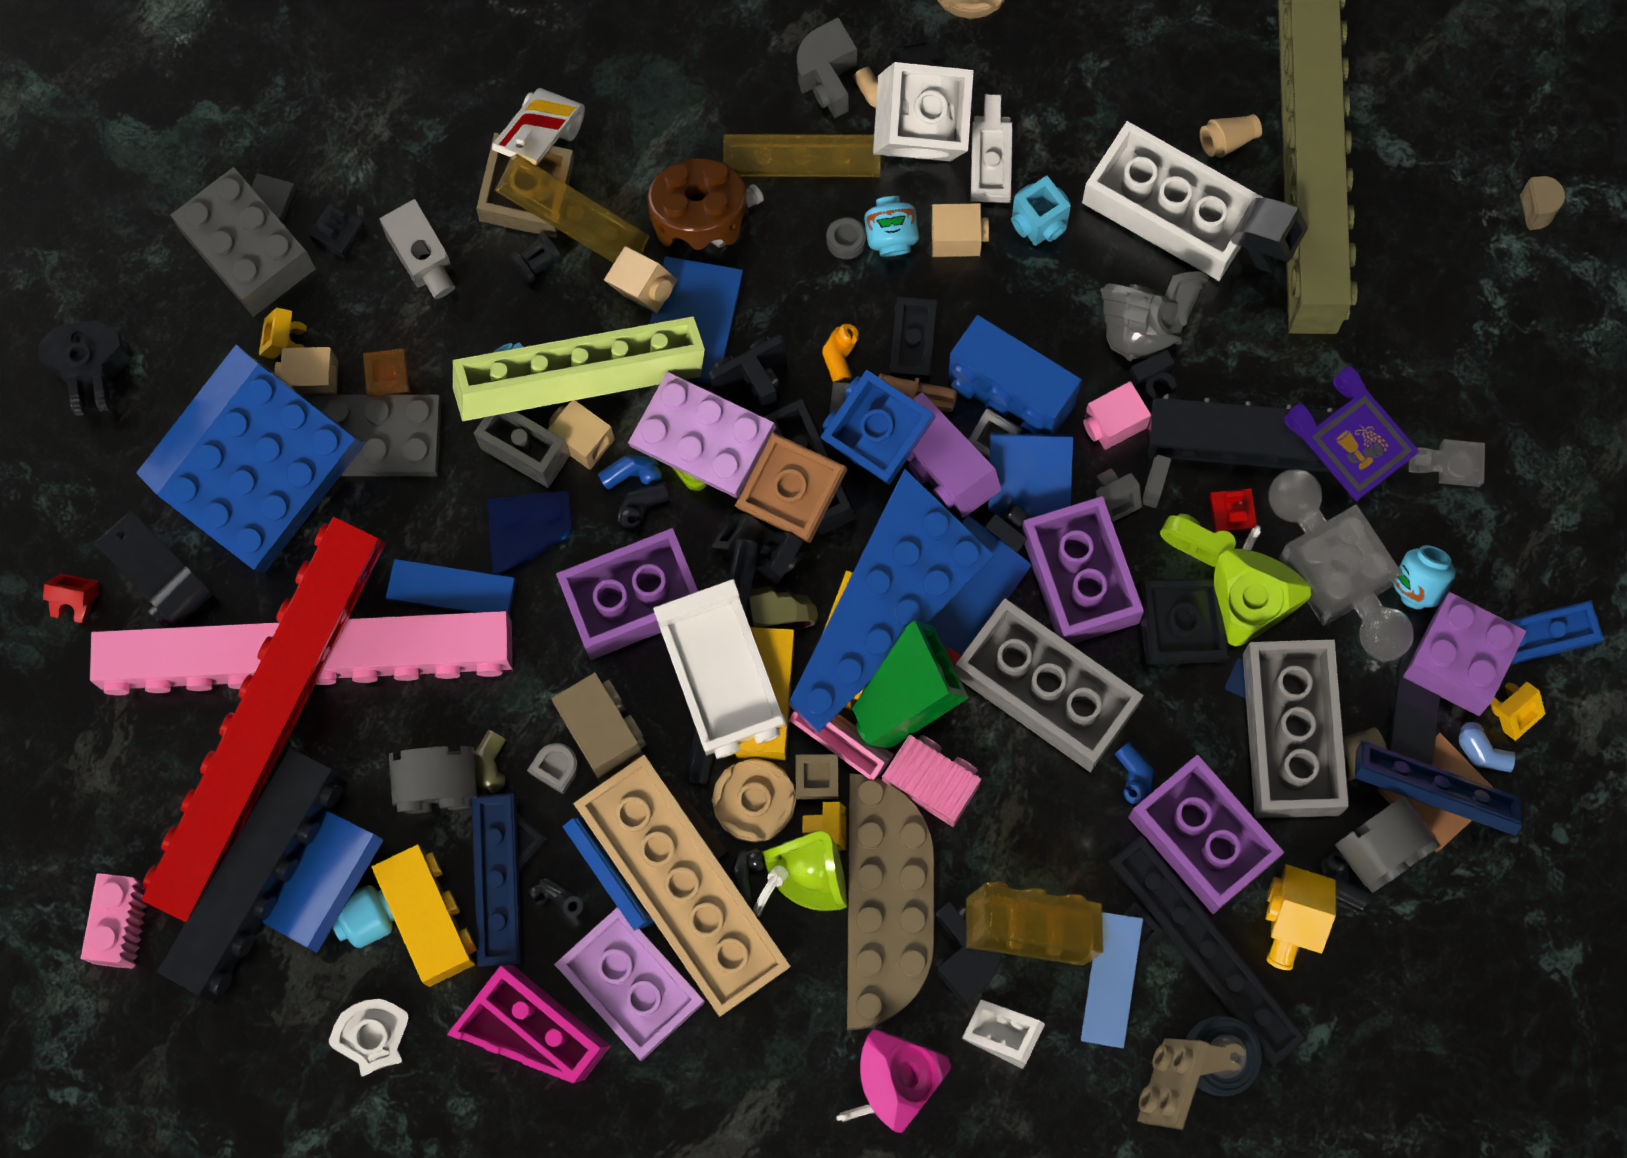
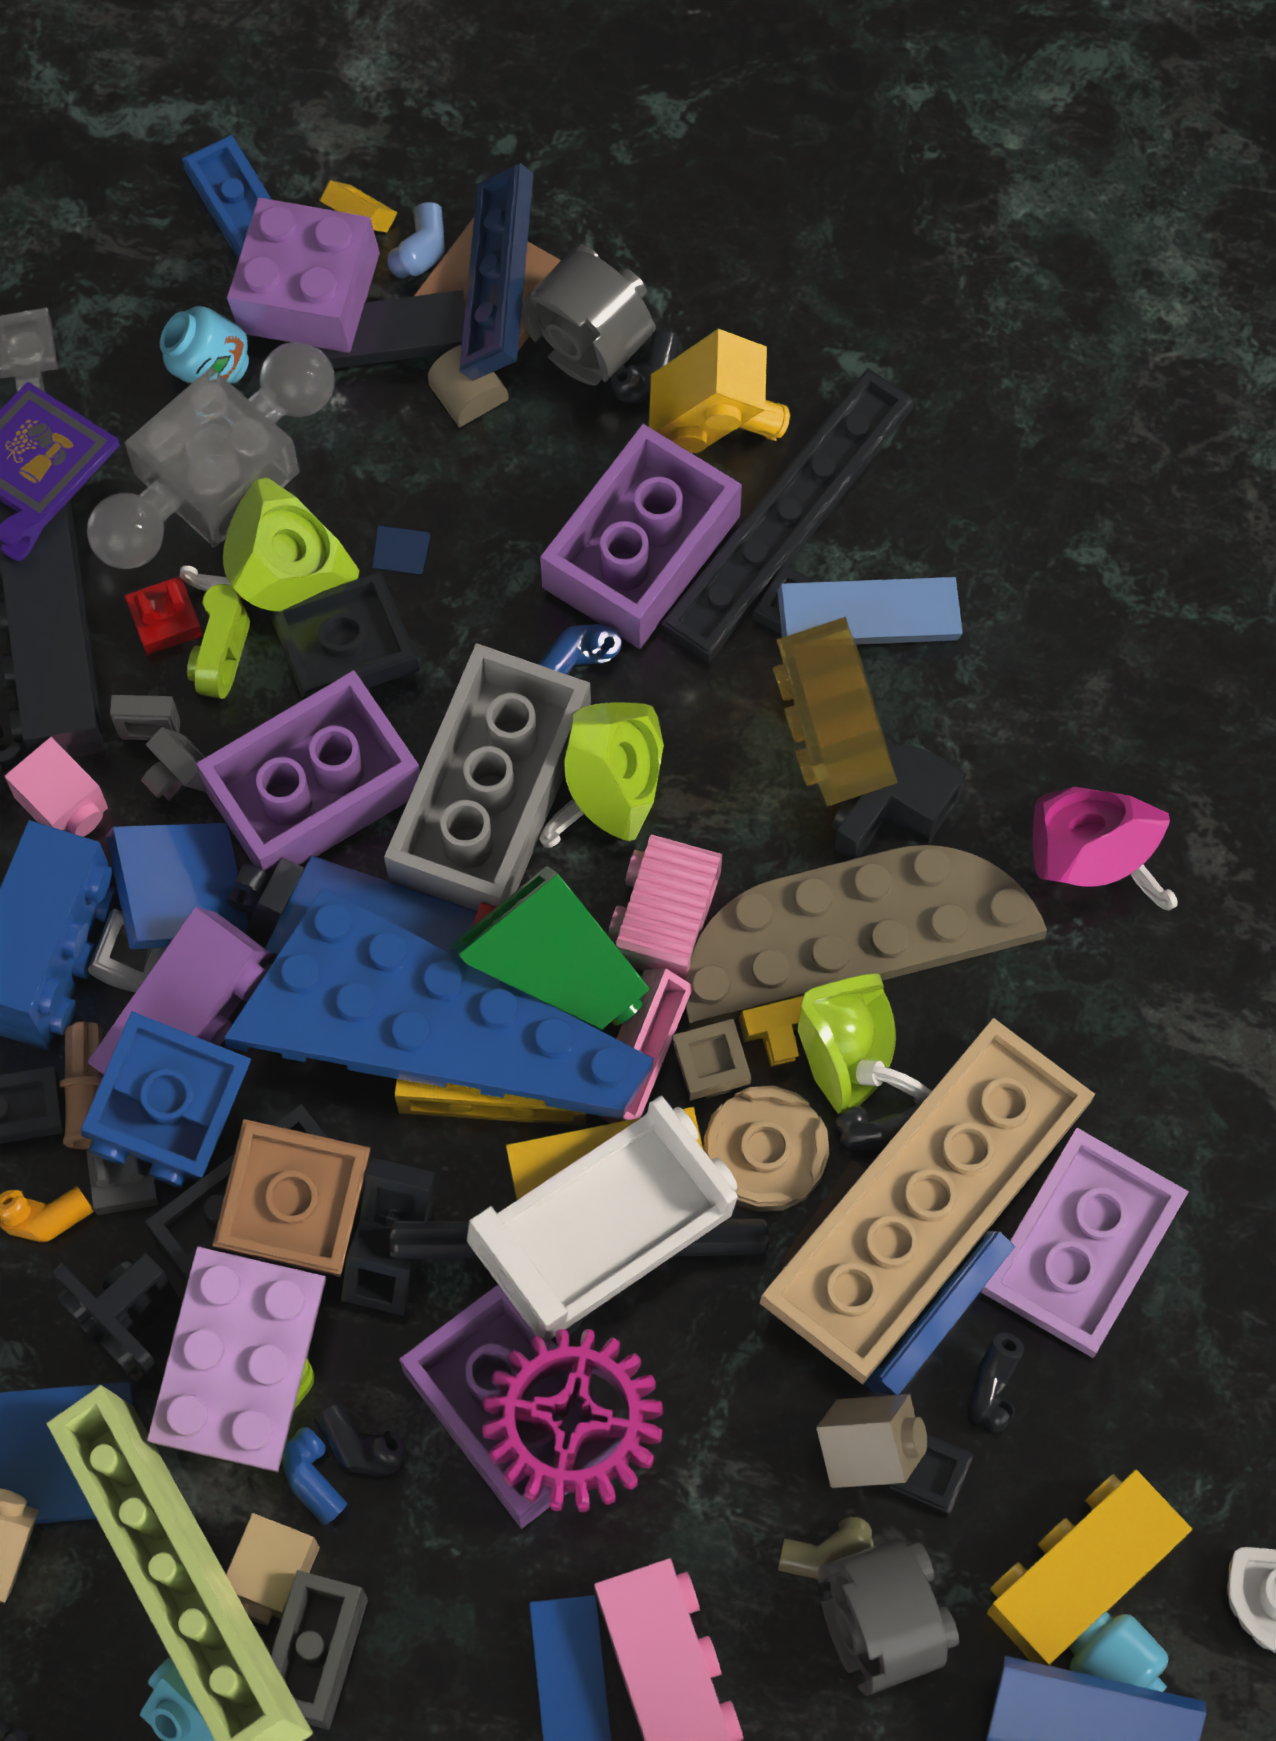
camera: 110 degrees left, 5 degrees down
dark pink wedge [447,965,611,1083] -> none
dark blue tile [472,793,523,967] -> none
clear blue wing [487,491,573,576] -> none
light grey tile [527,743,578,794] -> none
dark tan brick [551,673,647,784] -> none
olive rock [749,586,818,631] -> none
white slope [963,1000,1045,1069] -> none
dark tan plate [1137,1016,1262,1129] -> none
light grey brick [1243,640,1349,818] -> none
none -> dark pink gear [482,1329,663,1512]
none -> lime hat [539,702,664,848]
none -> dark tan brick [816,1394,927,1488]

